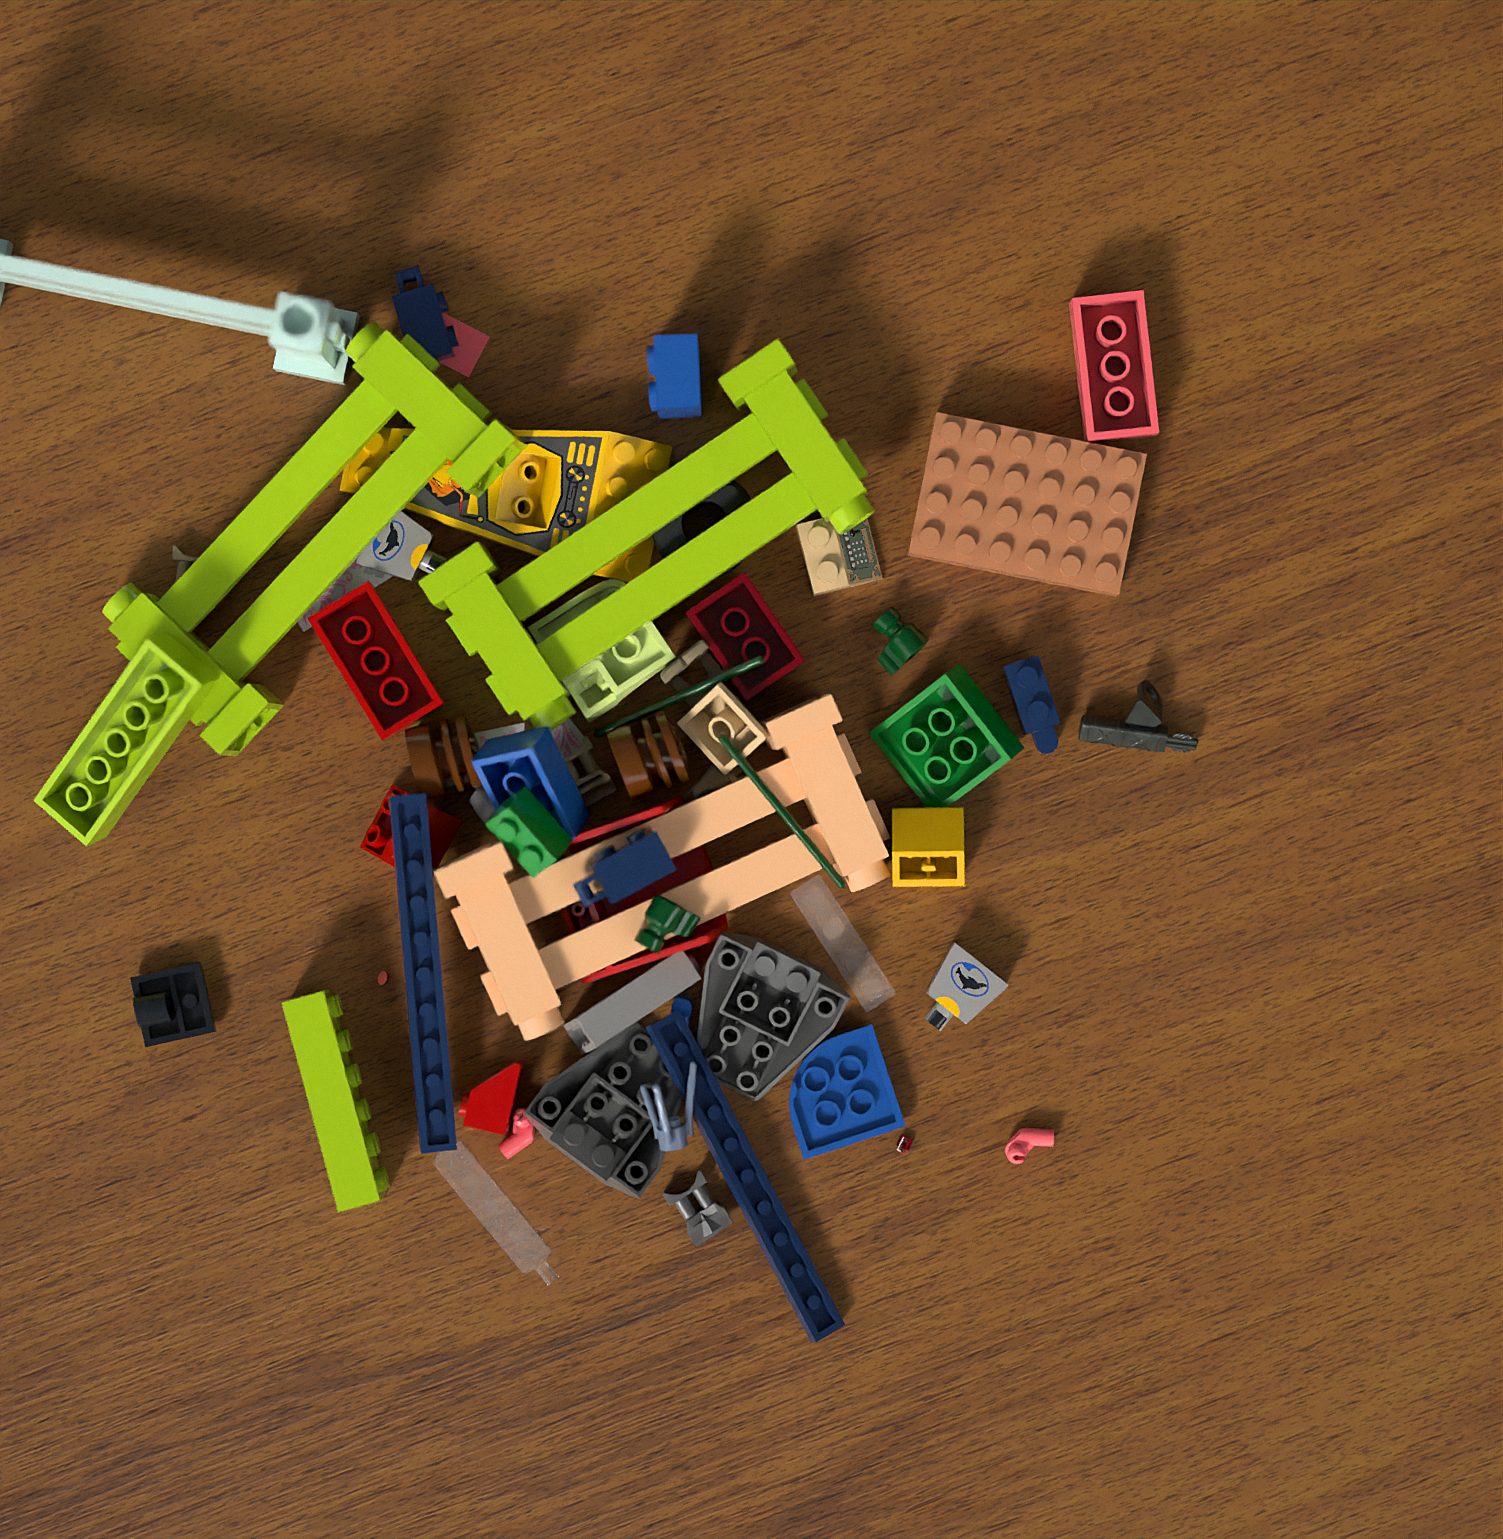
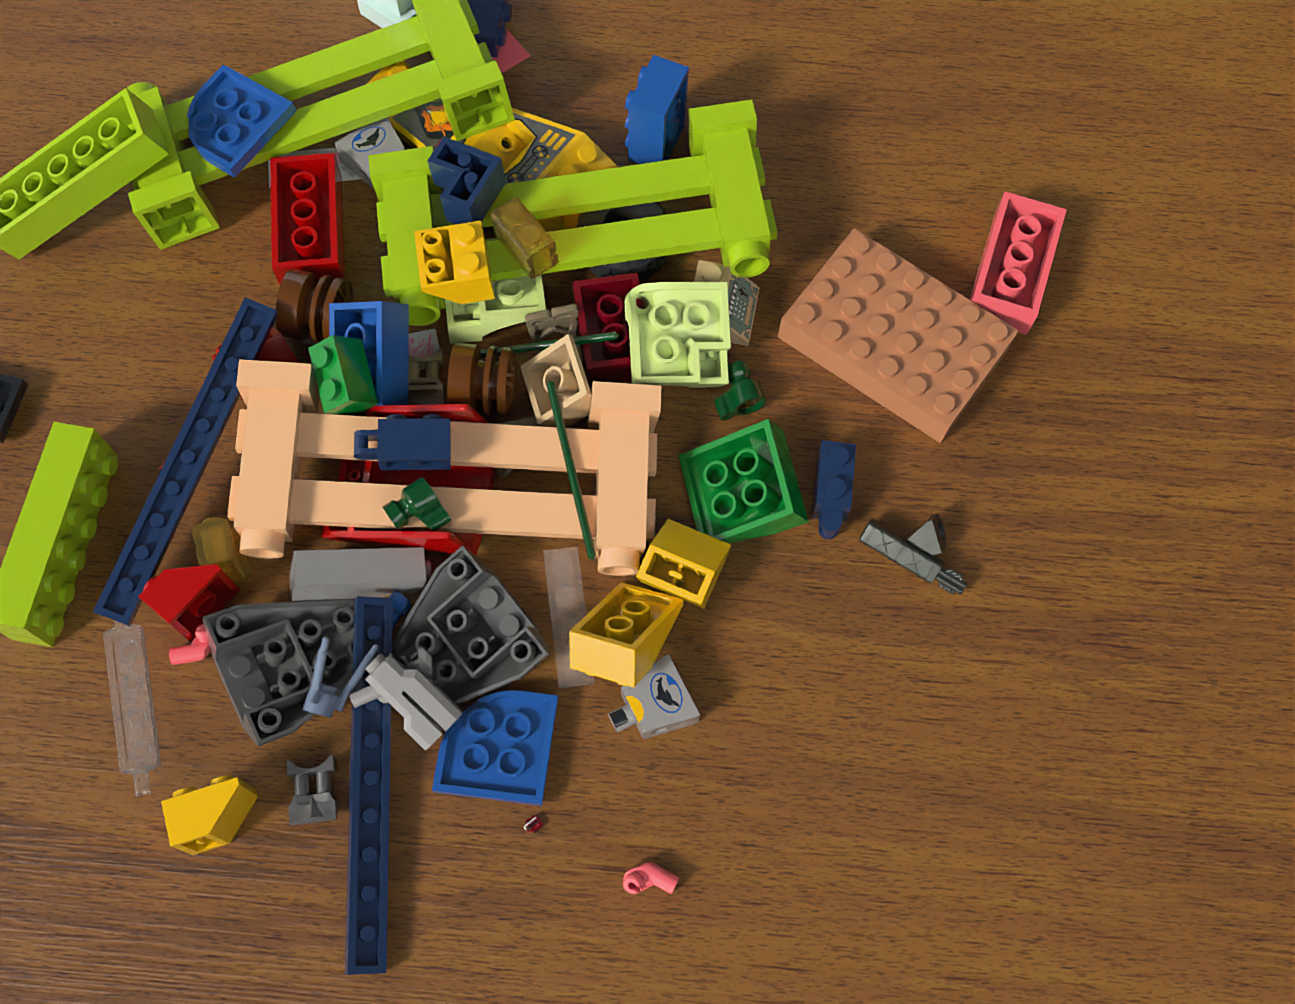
camera: 25 degrees right, 20 degrees down
none -> yellow slope [161,775,258,855]
none -> blue plate [187,64,297,178]
none -> clear yellow brick [192,517,253,583]
none -> light grey piece [349,646,462,751]
none -> yellow slope [414,220,495,304]
none -> dark blue brick [427,136,506,224]
none -> clear yellow brick [490,197,559,279]
none -> yellow slope [569,582,683,687]
none -> yellowish green slope [625,282,731,388]

